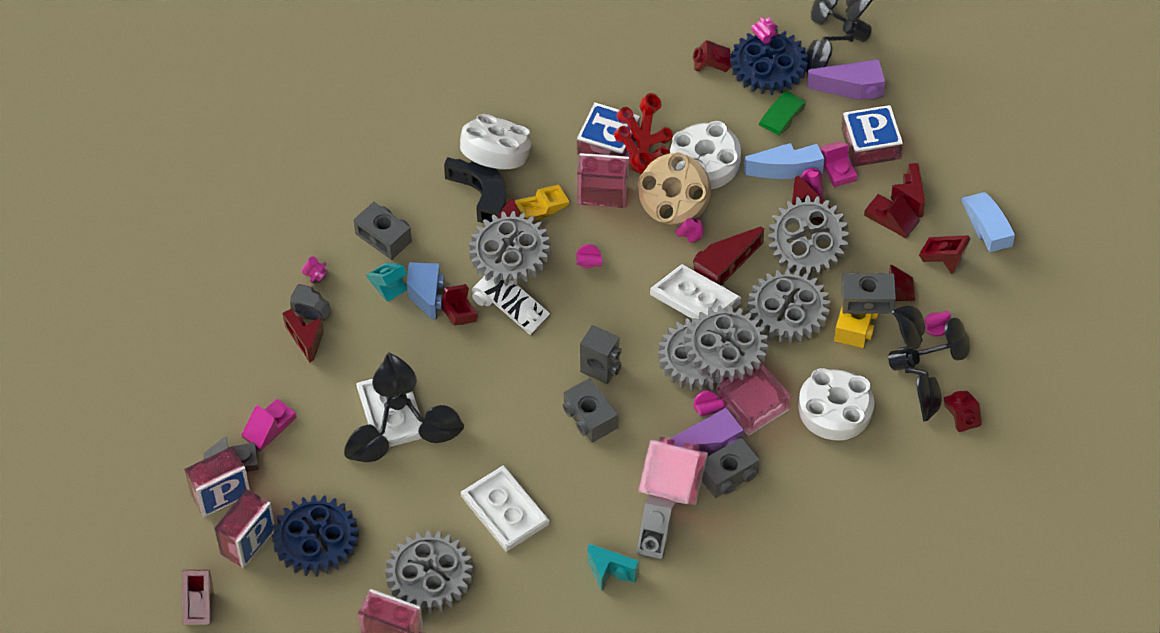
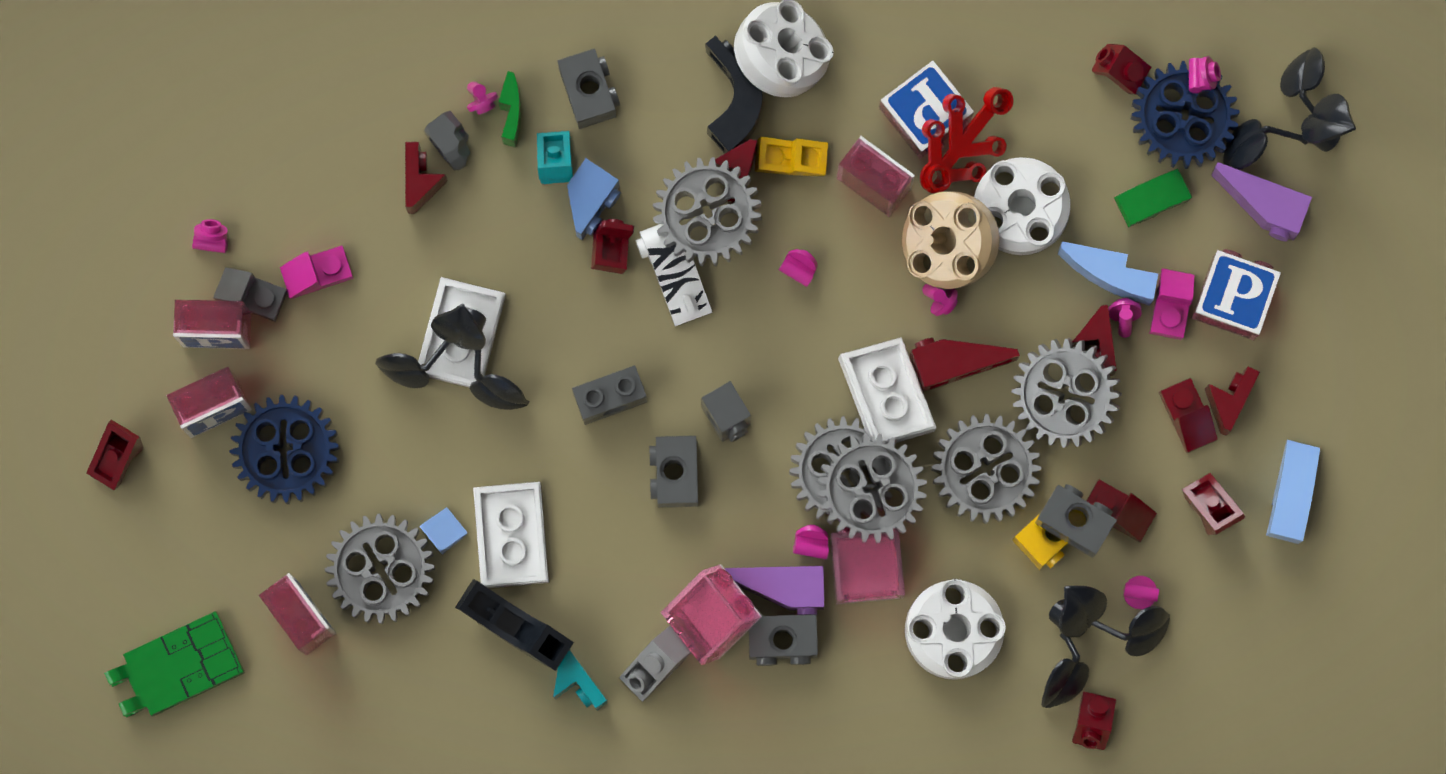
camera: 30 degrees right, 25 degrees up
none -> dark pink plate [192,219,228,253]
none -> light blue slope [419,507,468,554]
none -> black arch [455,579,574,671]
none -> green slope [498,71,521,148]
none -> dark grey brick [572,365,647,425]

